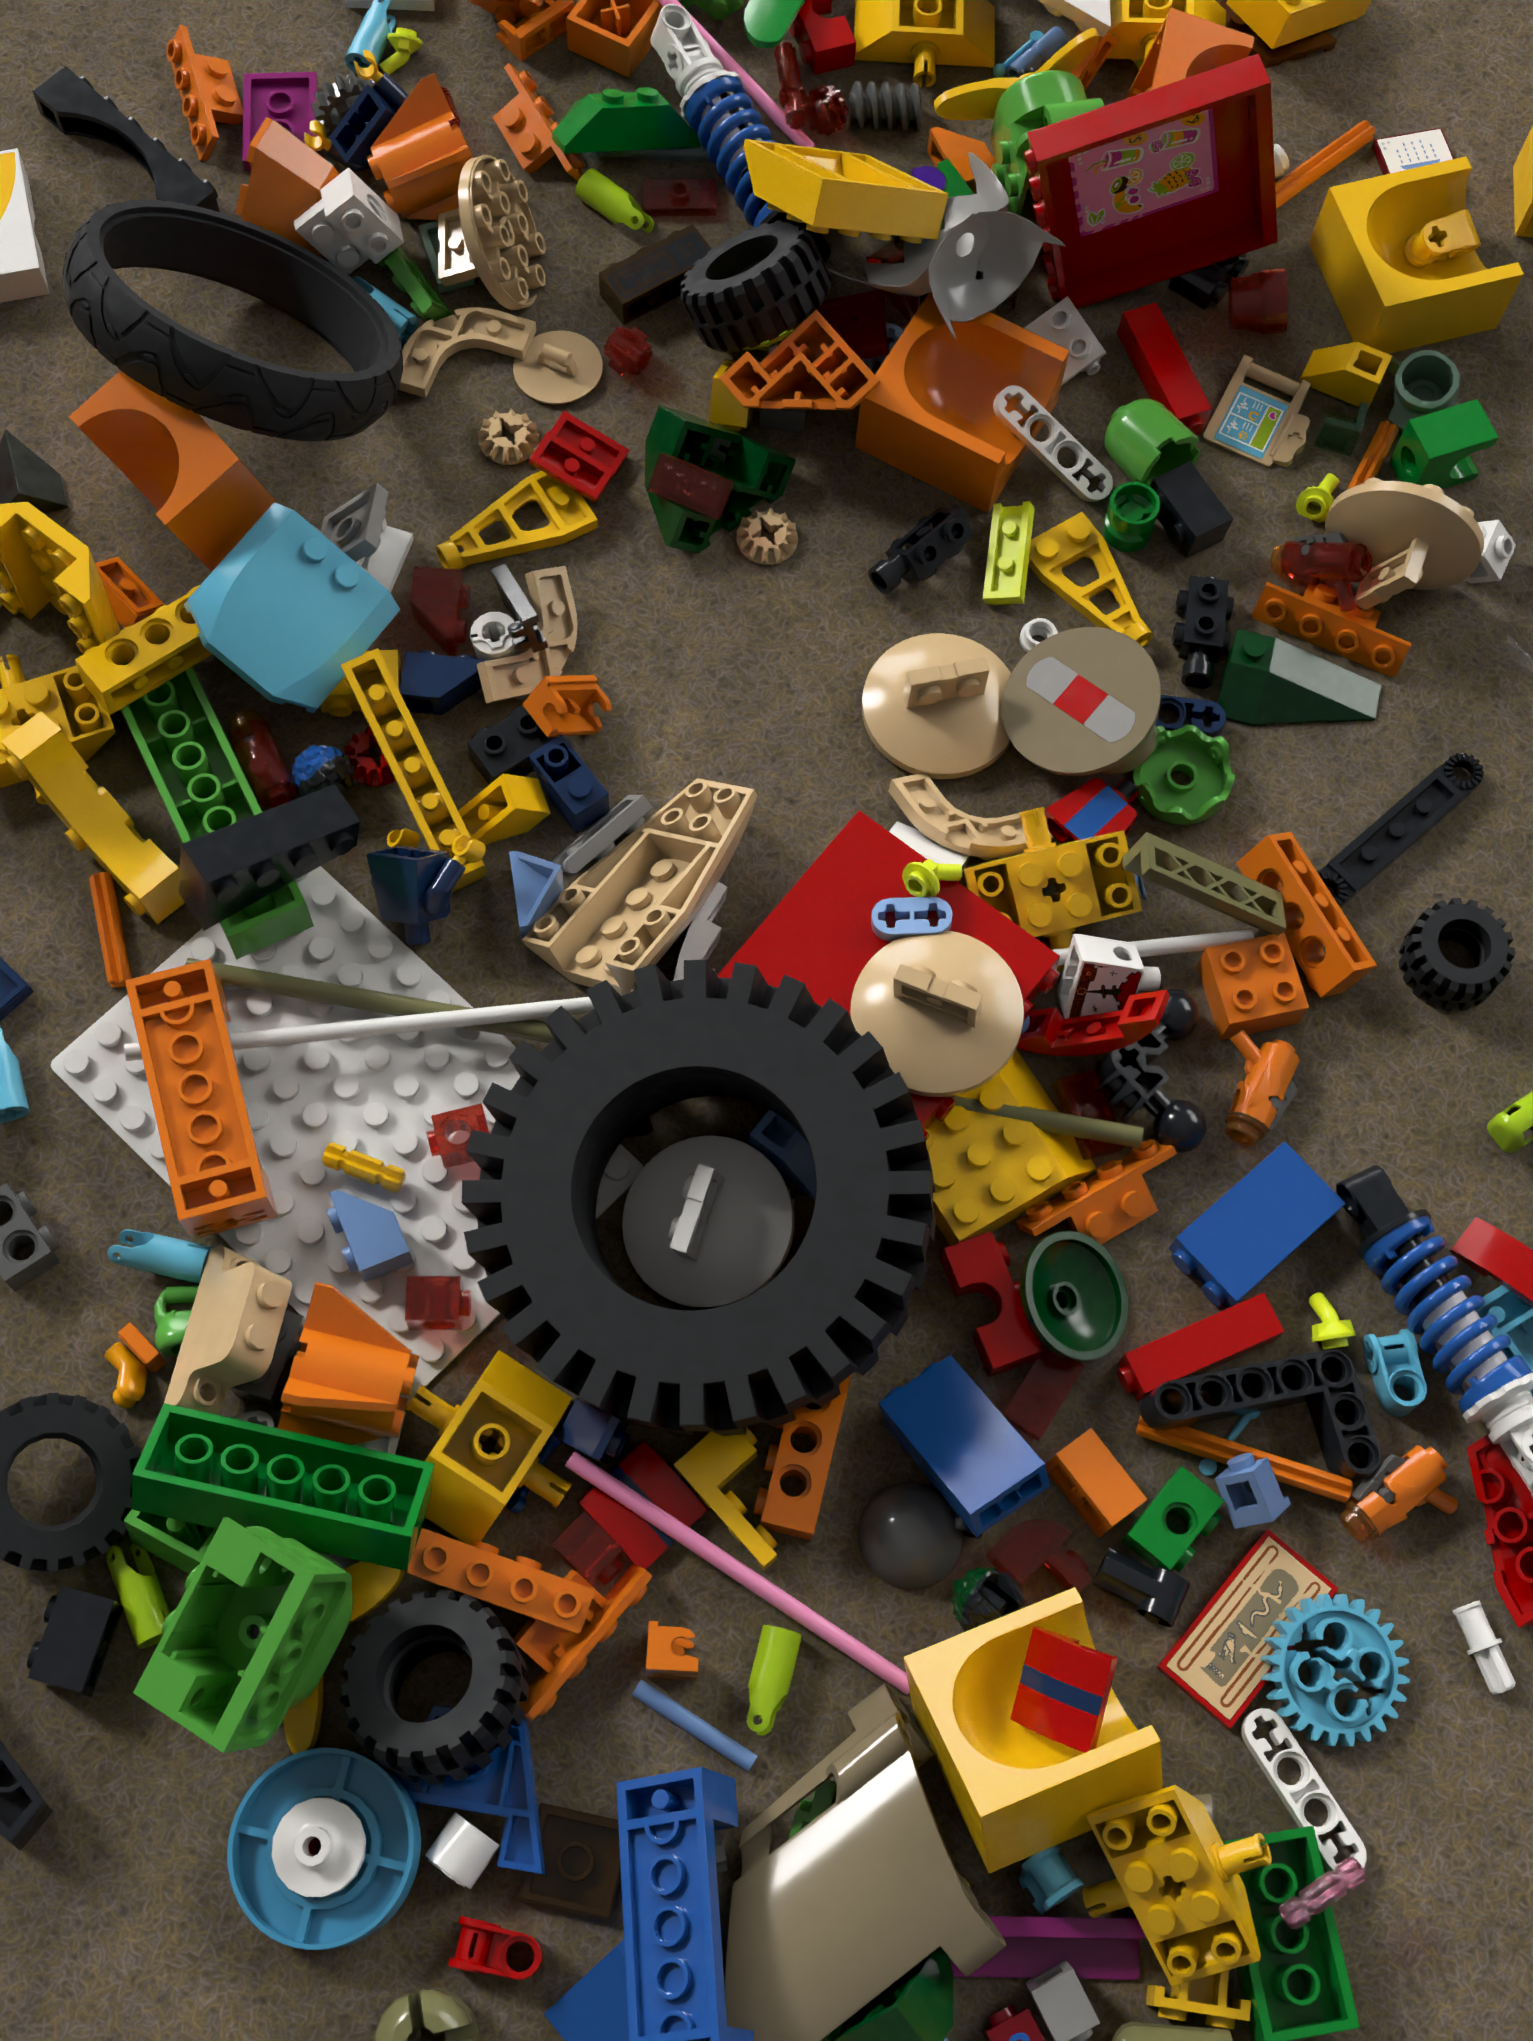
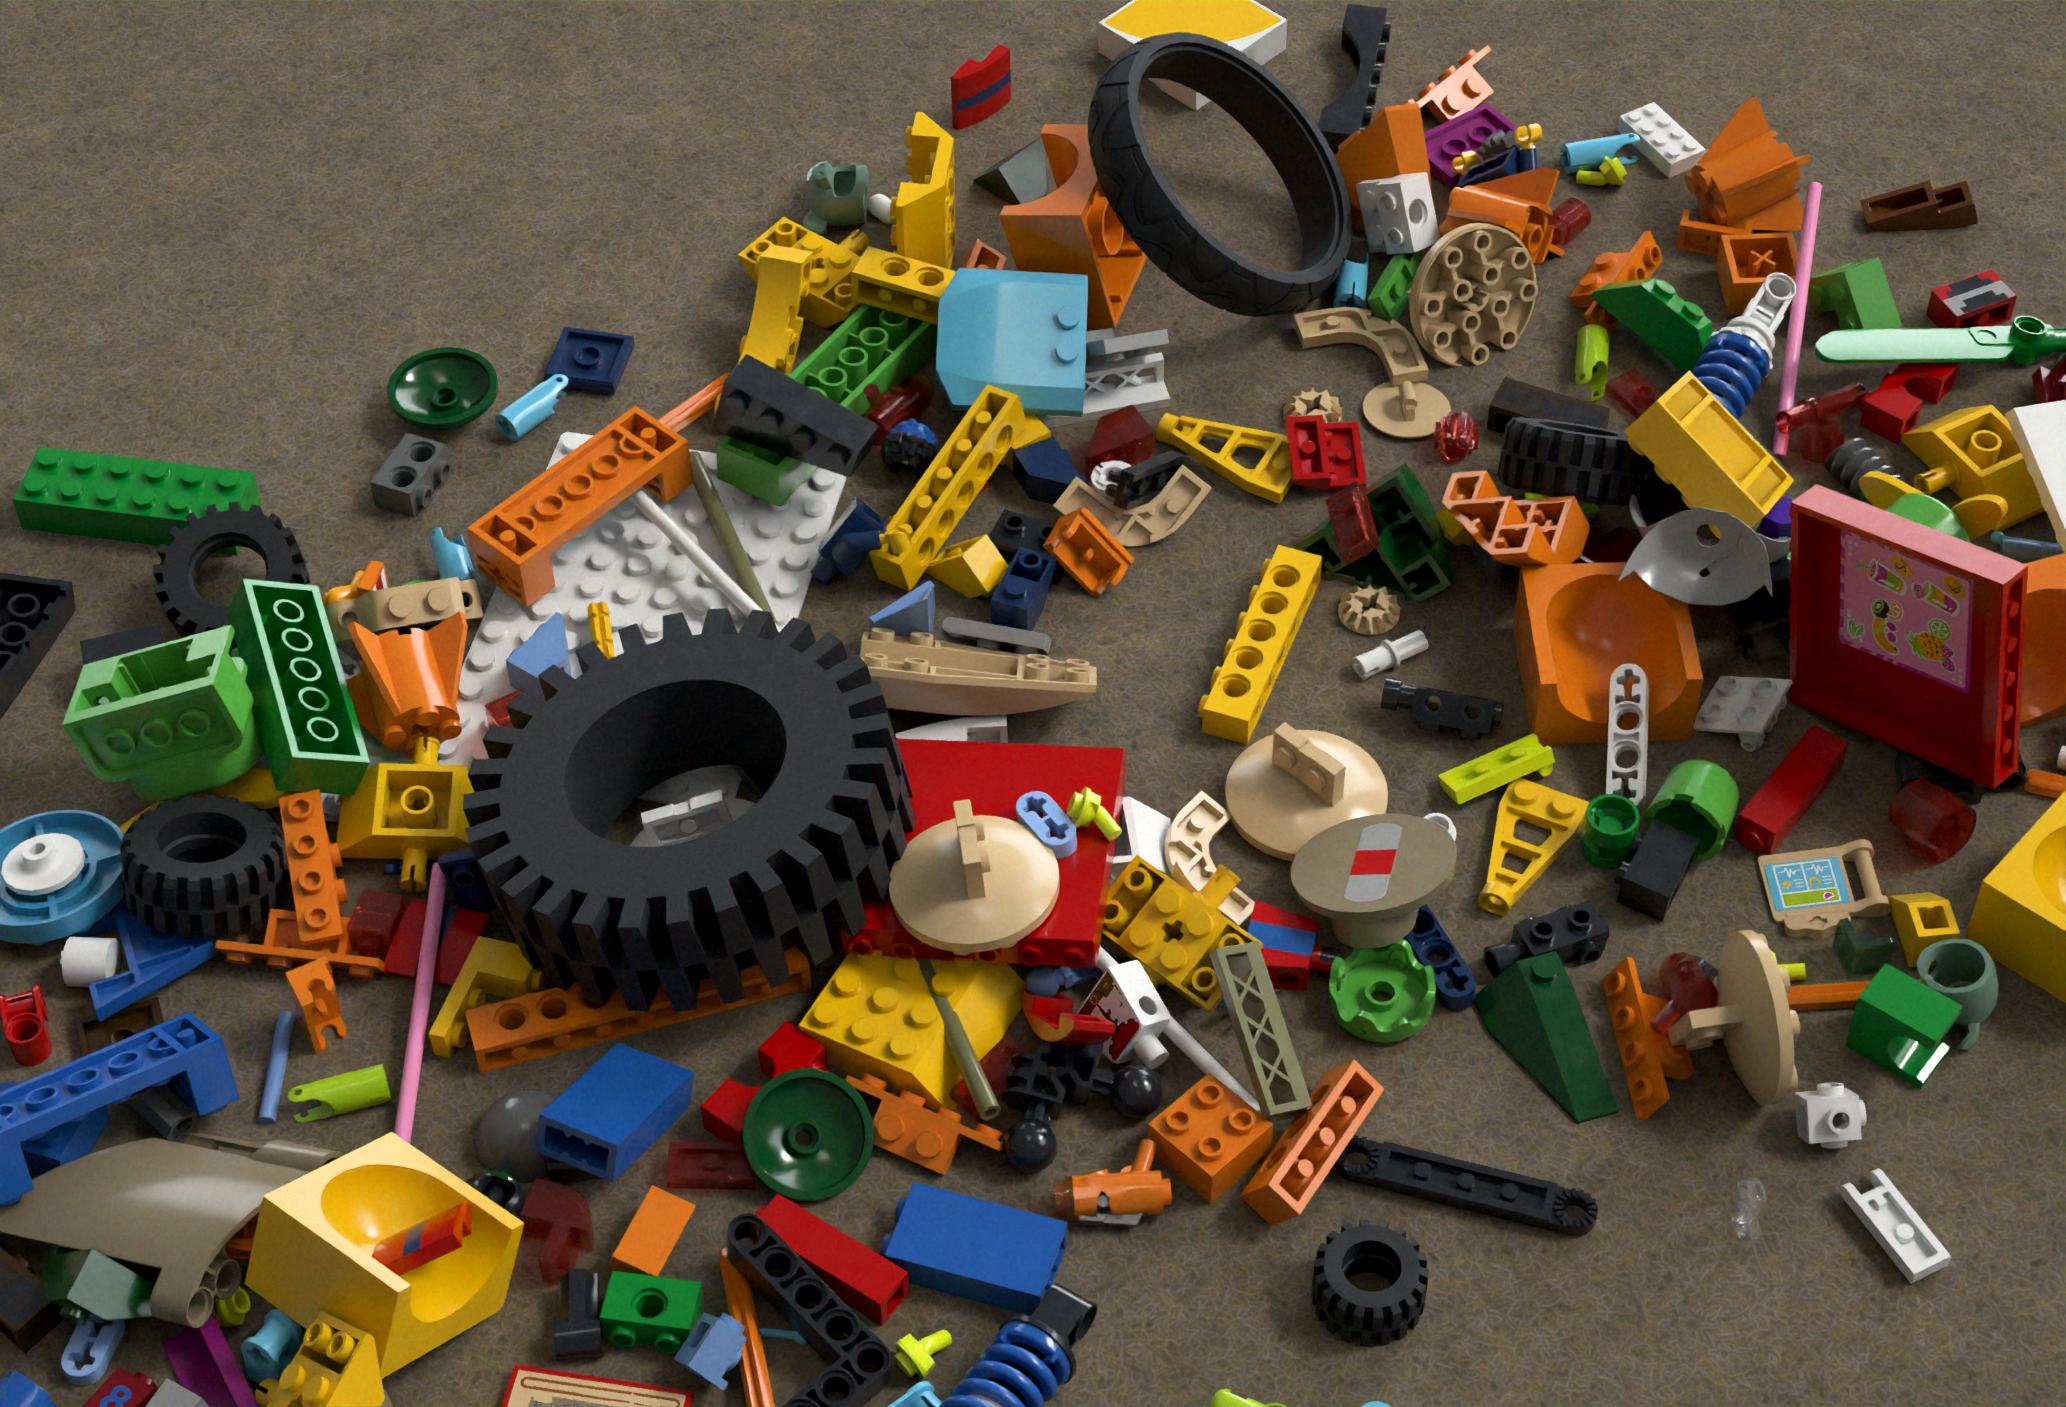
camera: 65 degrees right, 20 degrees down
none -> yellow brick [1197,545,1322,745]
none -> white axle [1352,630,1429,680]

